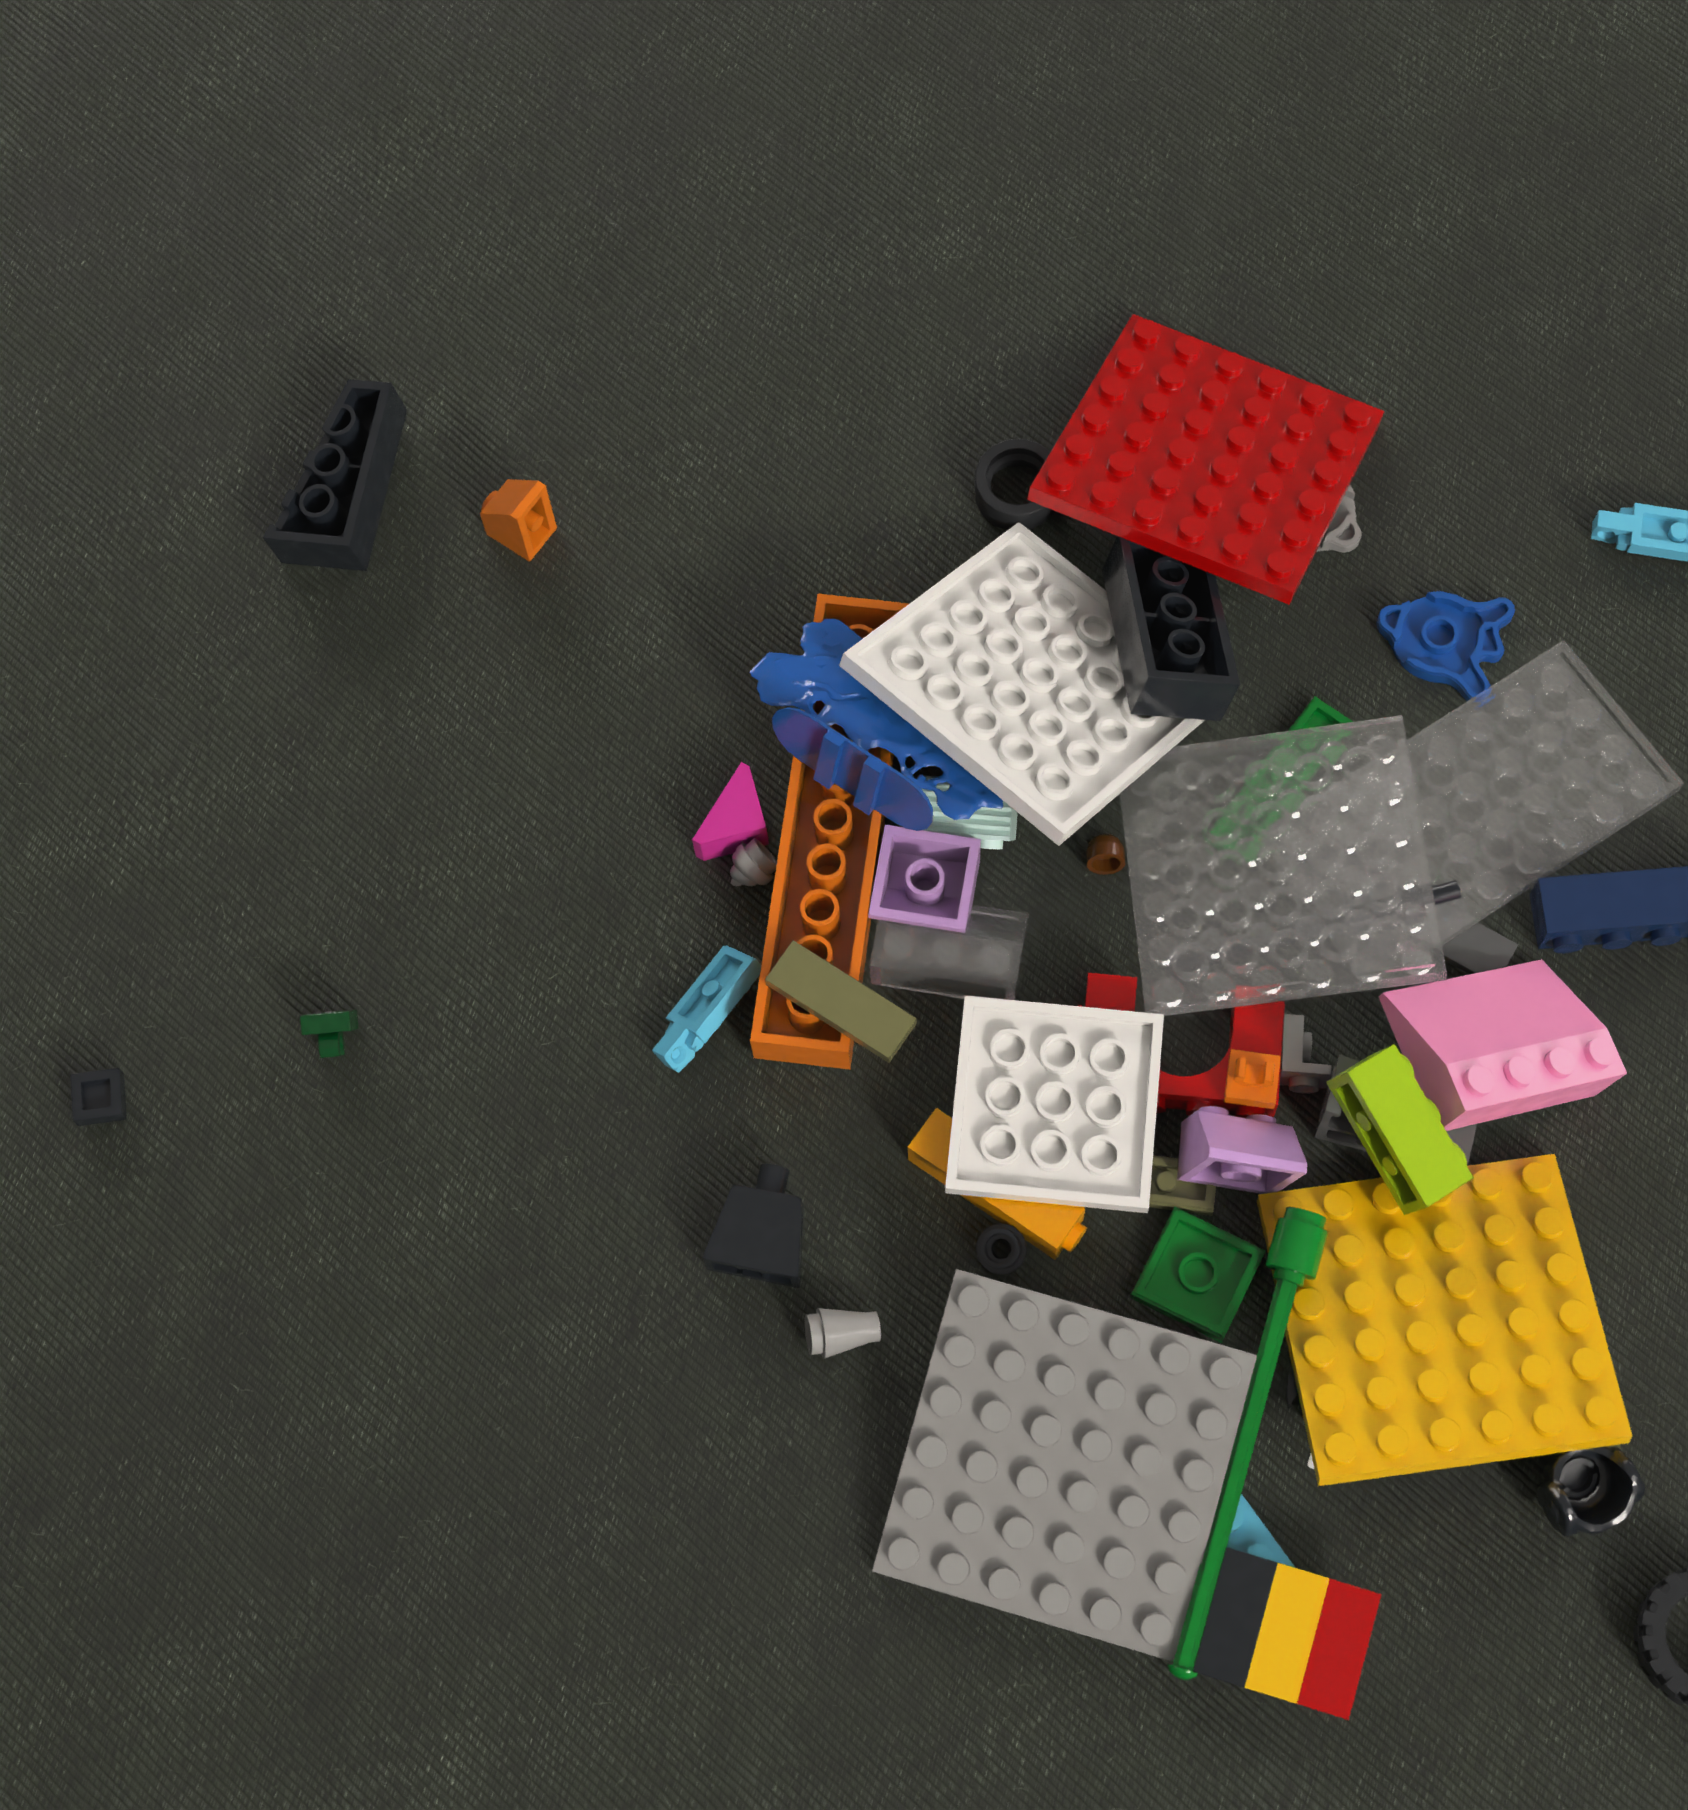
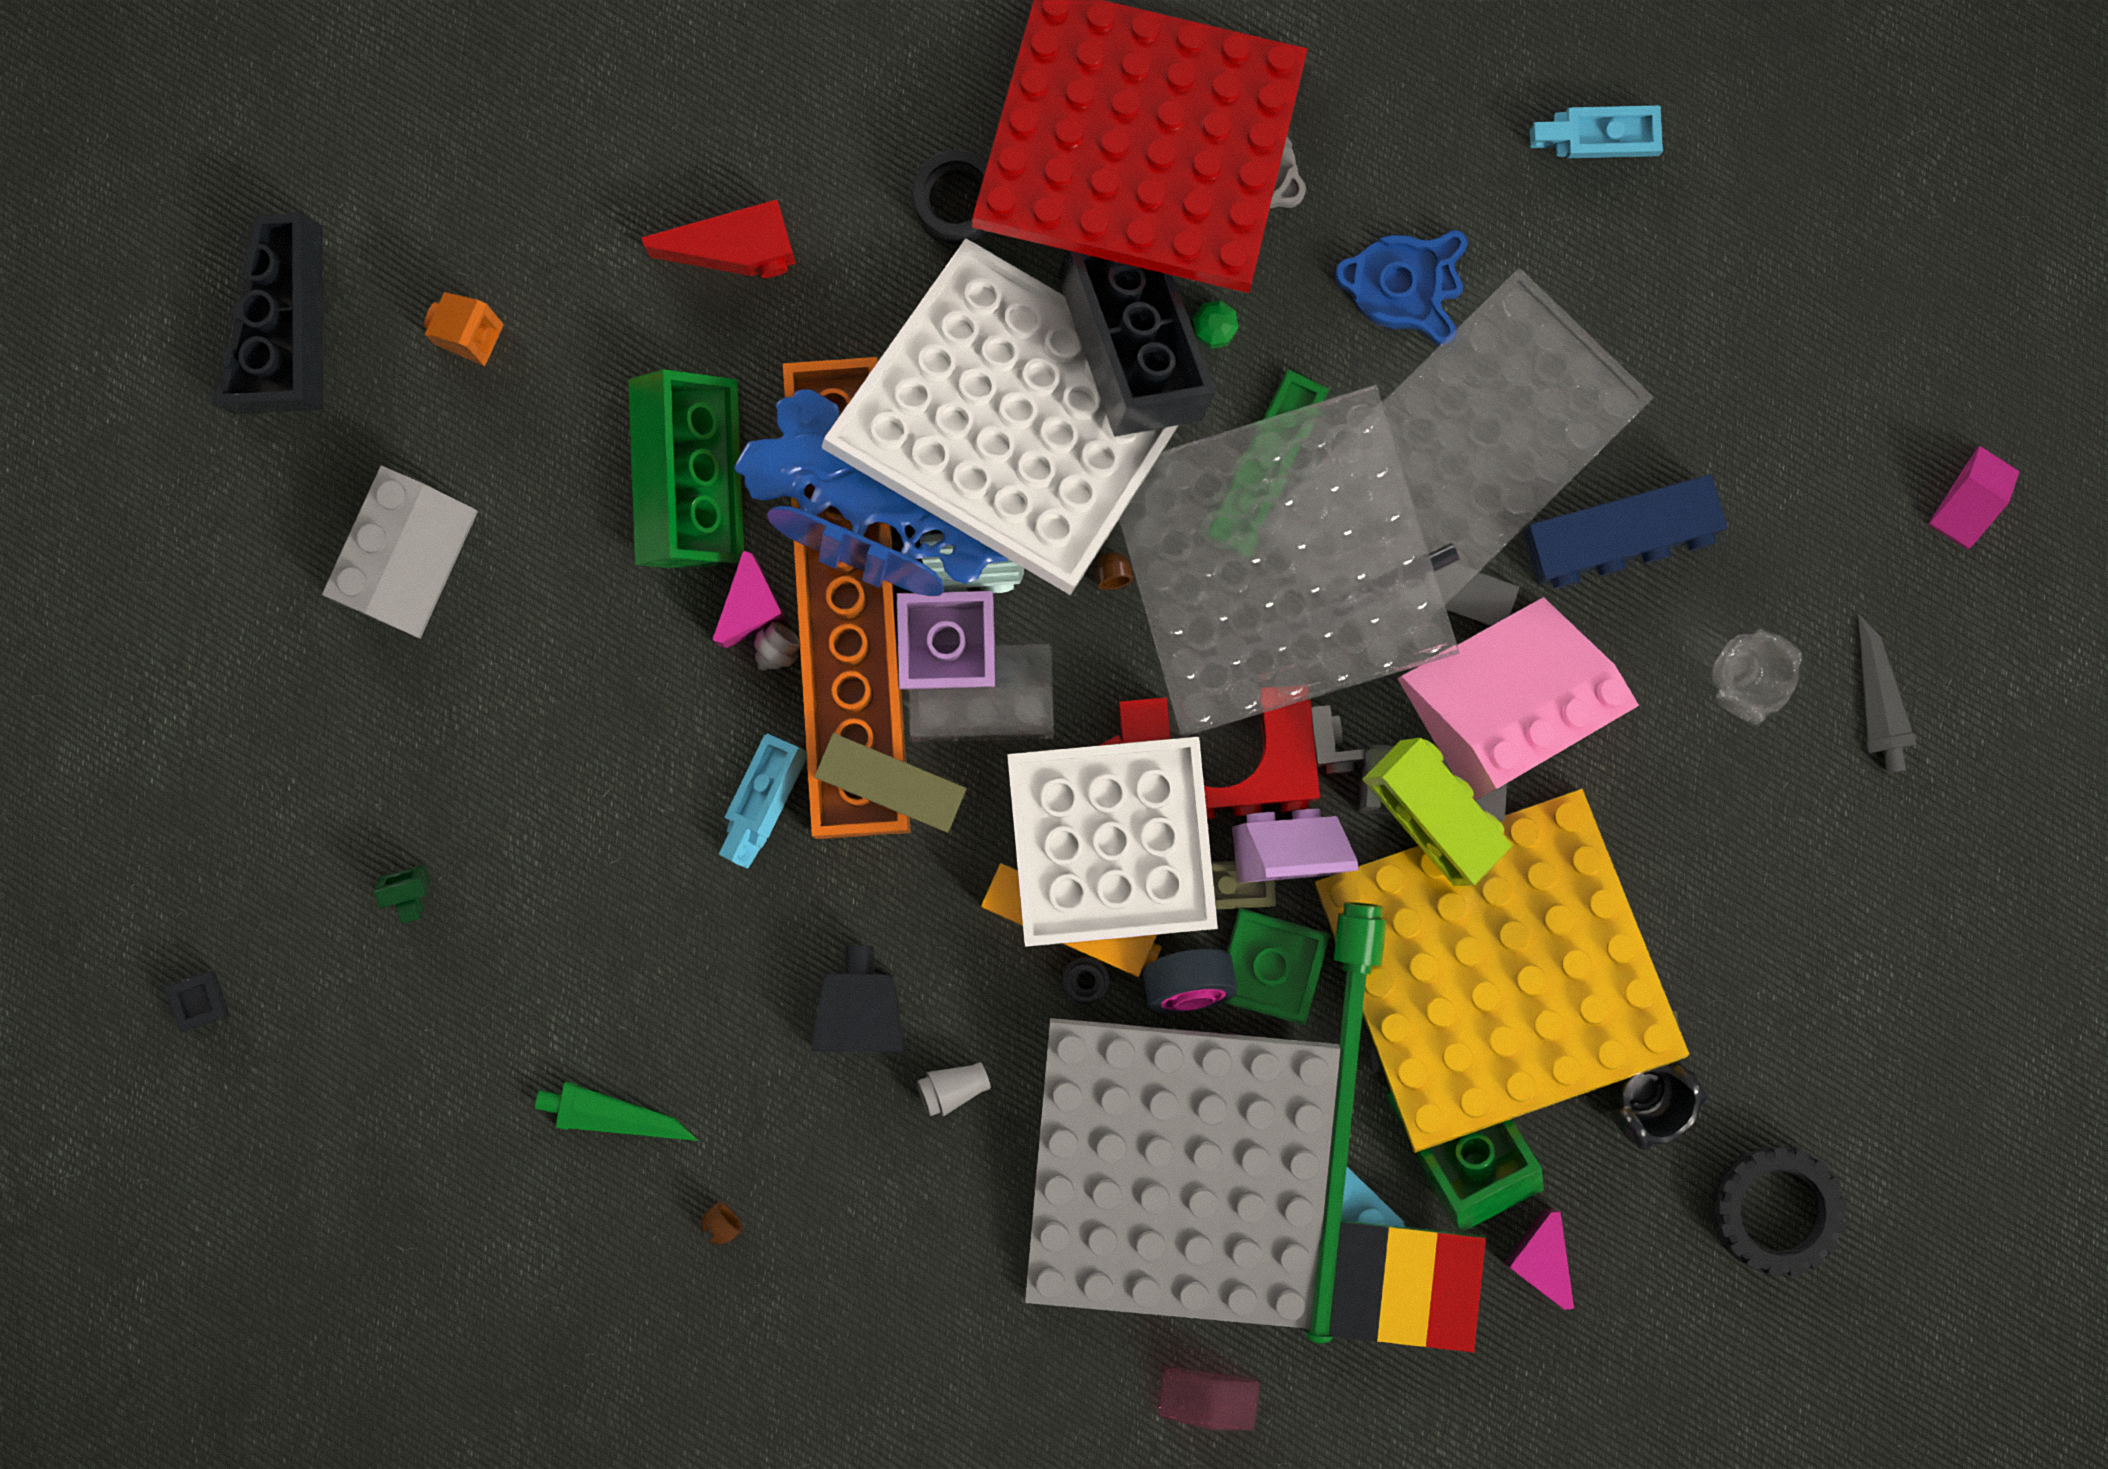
camera: 15 degrees left, 15 degrees up
orange tile [1224,1049,1281,1109] -> none
none -> light grey slope [322,466,478,639]
none -> green bar [535,1082,699,1141]
none -> green slope [628,369,744,568]
none -> red slope [641,199,796,278]
none -> reddish brown hinge [701,1201,743,1244]
none -> black wheel [1143,949,1237,1013]
none -> clear pink slope [1158,1367,1260,1430]
none -> green tile [1192,300,1238,349]
none -> green slope [1387,1092,1543,1233]
none -> dark pink slope [1503,1208,1574,1310]

